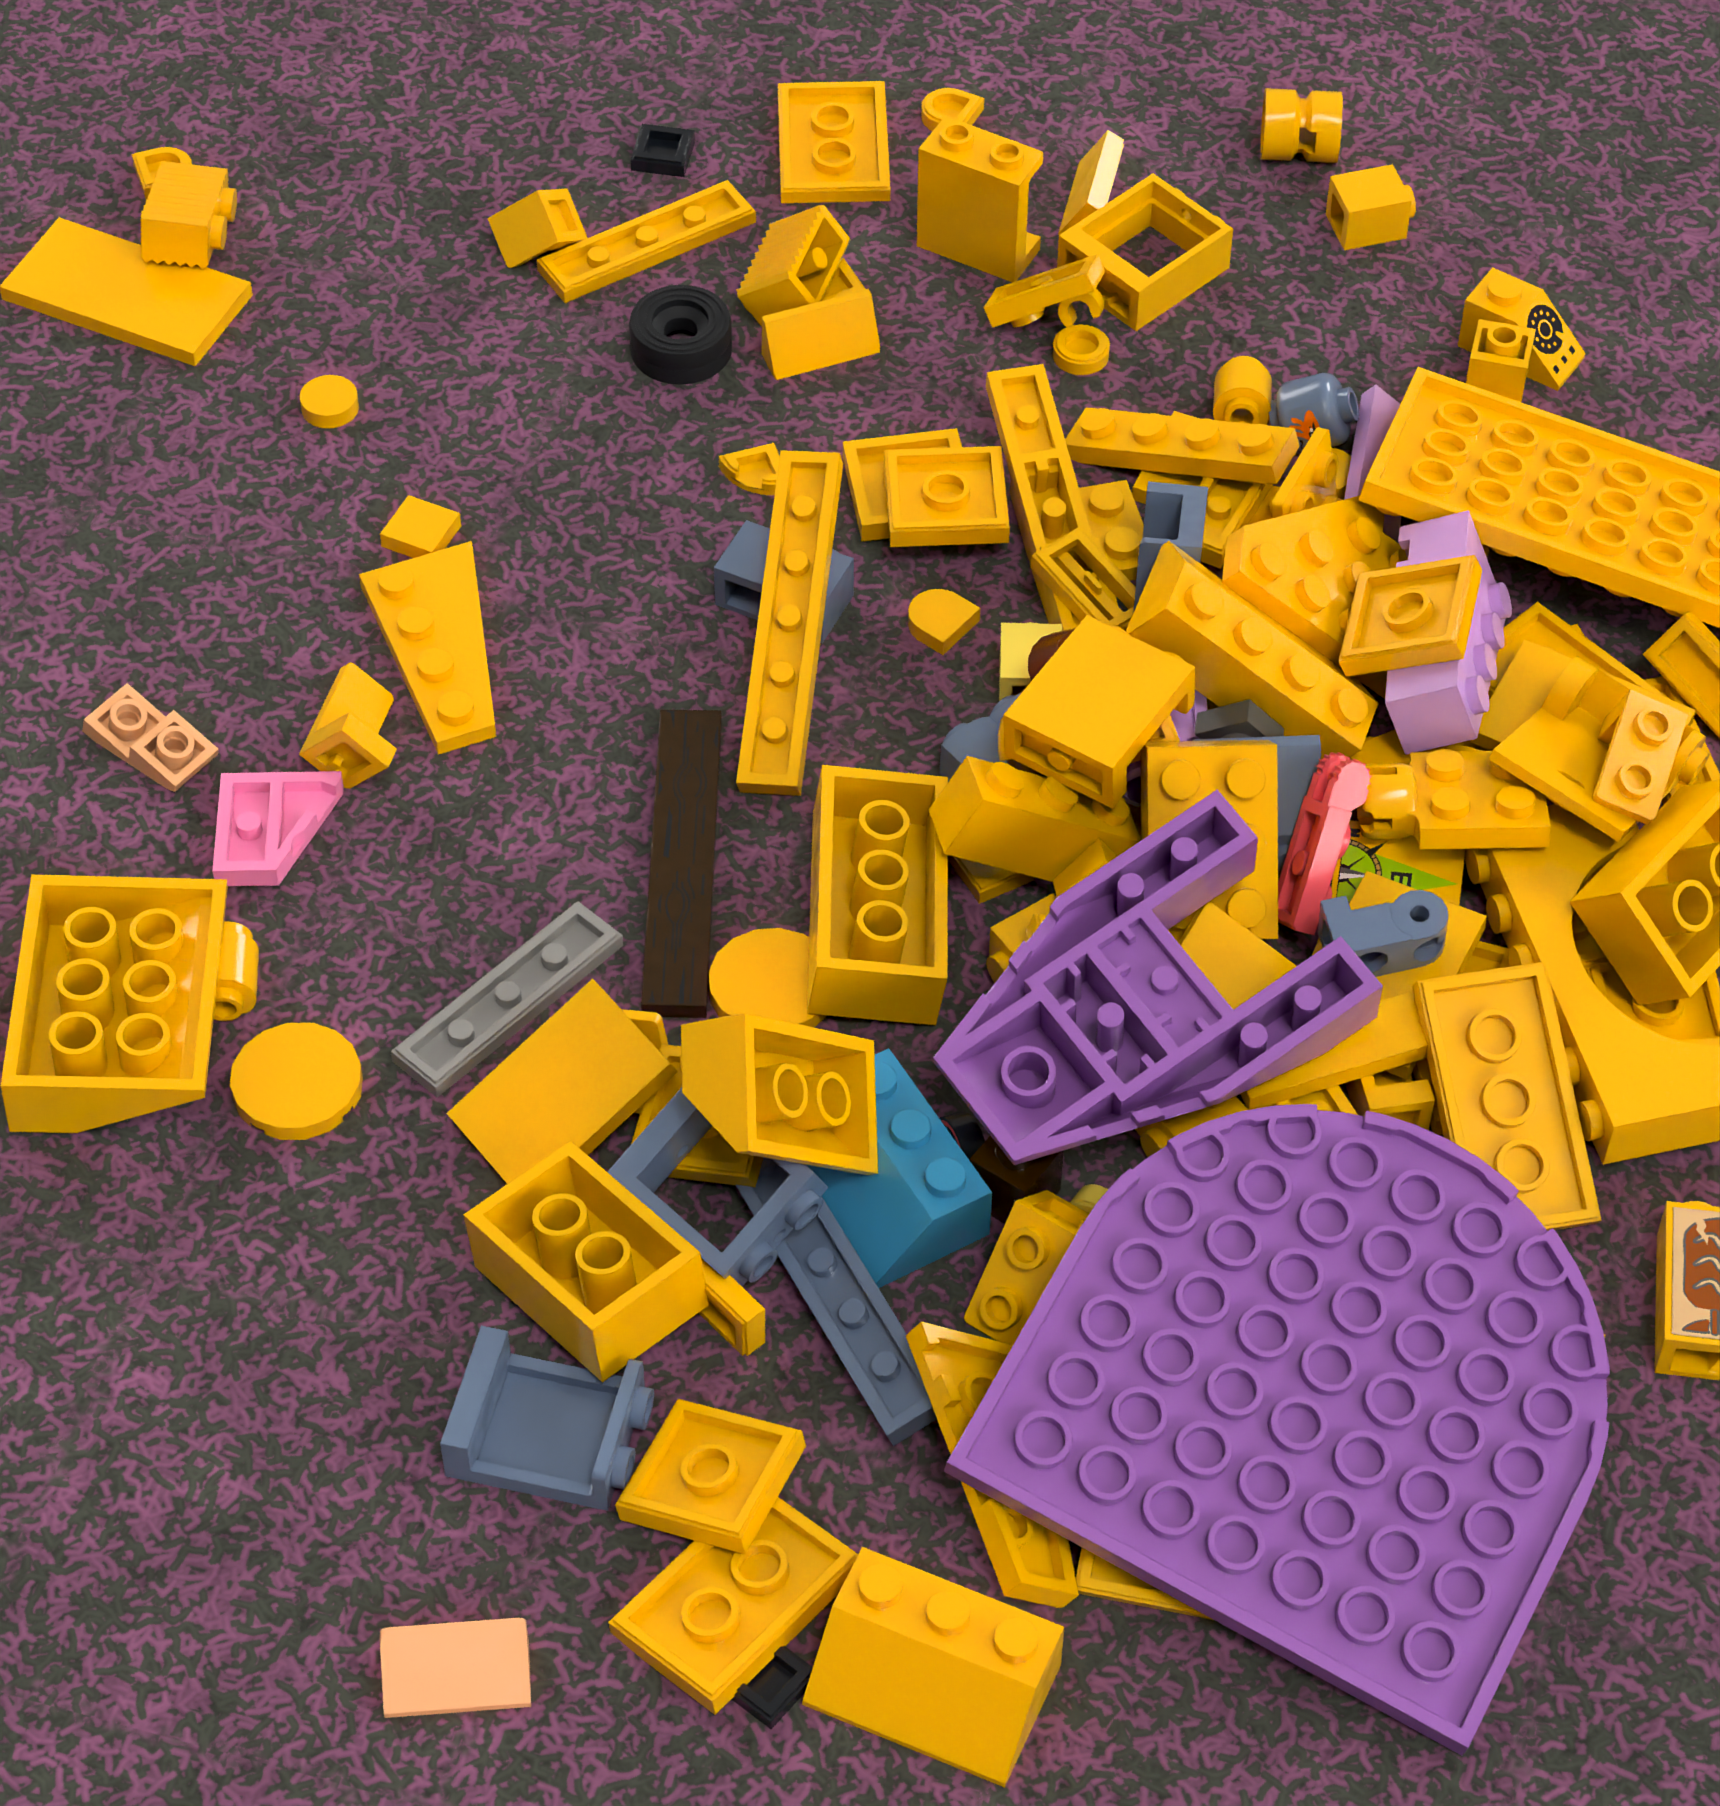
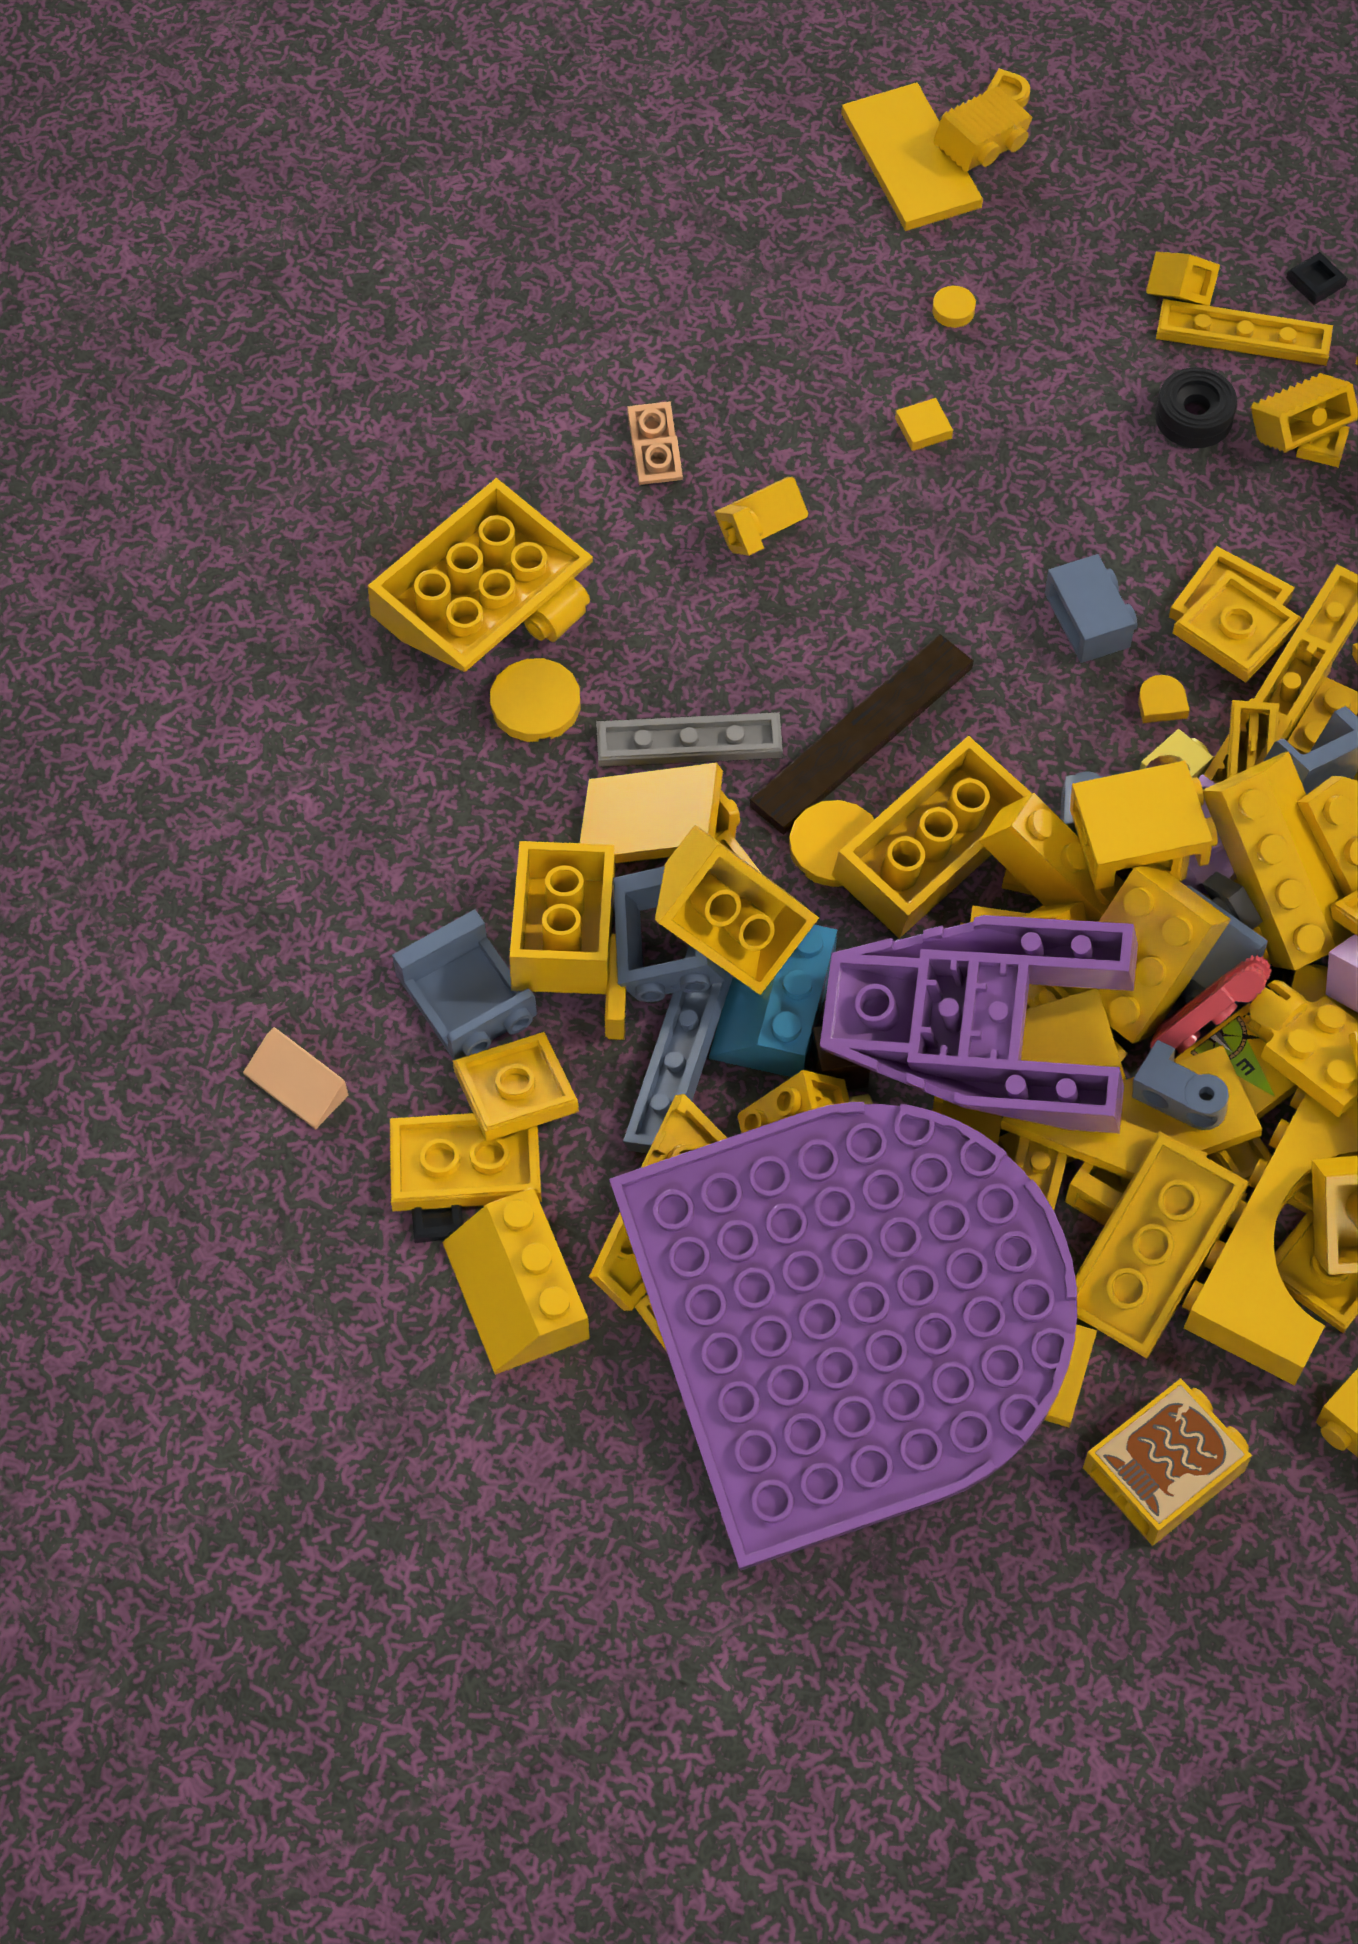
camera: 45 degrees right, 10 degrees up
bright pink wing [212,771,344,886] -> none
yellow wing [359,541,496,755] -> none
yellow tile [719,443,780,495] -> none
yellow plate [736,450,843,796] -> none
yellow slope [762,289,880,380] -> none

